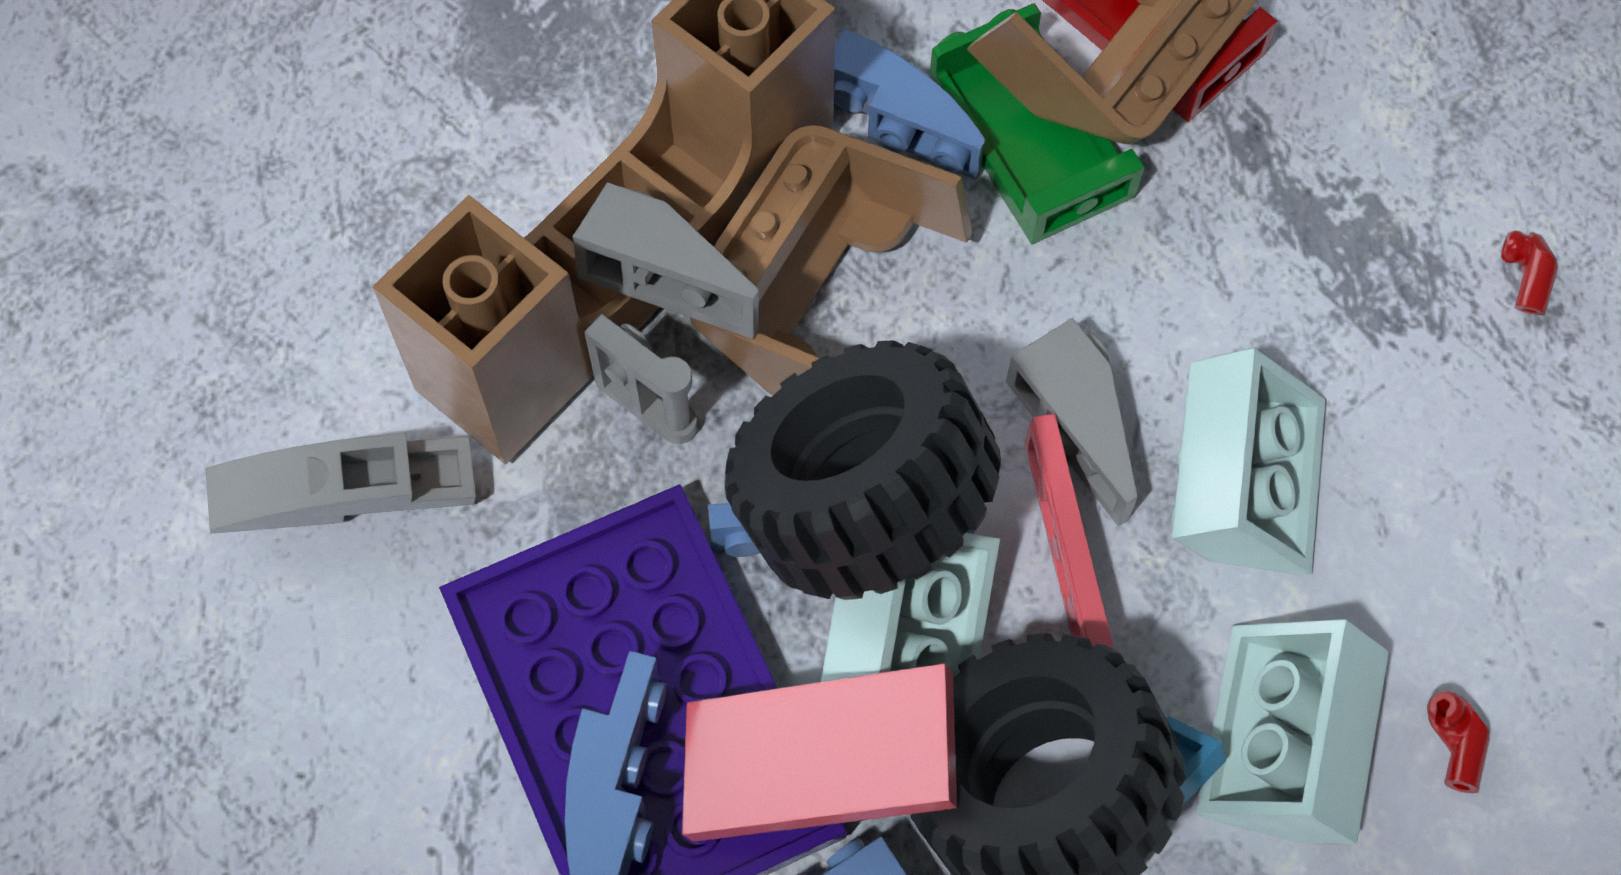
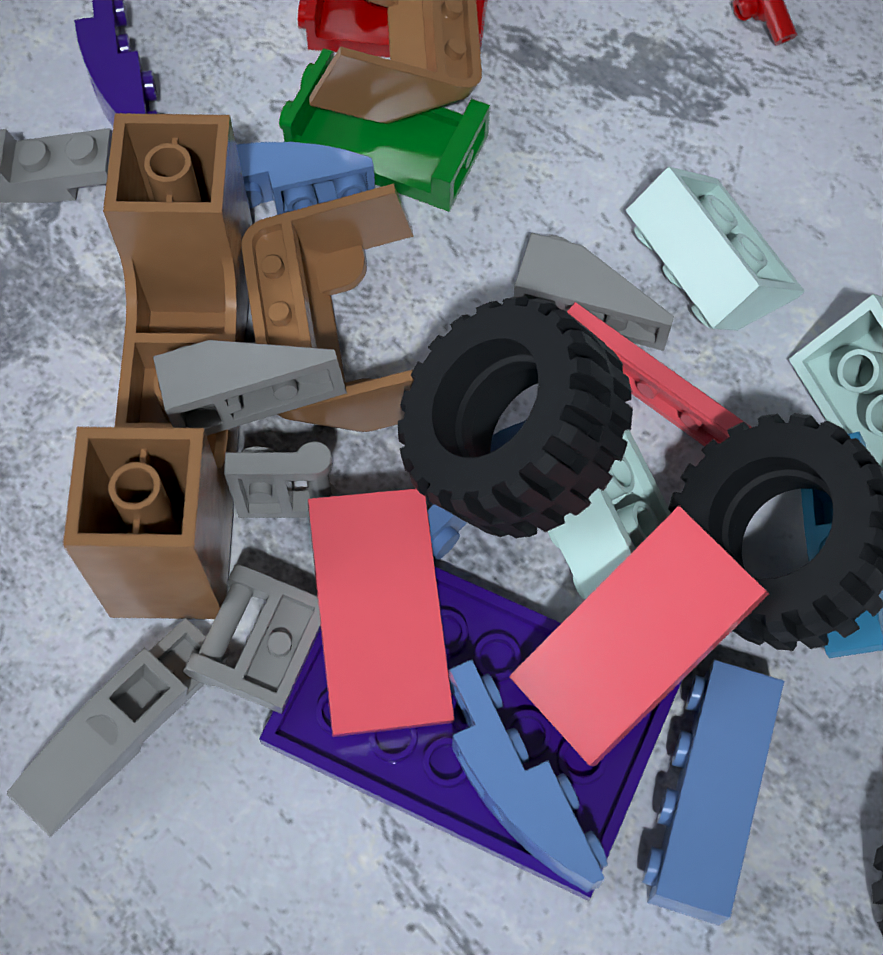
camera: 40 degrees left, 0 degrees up
none -> light grey plate [183,565,321,714]
none -> coral tile [308,489,454,737]

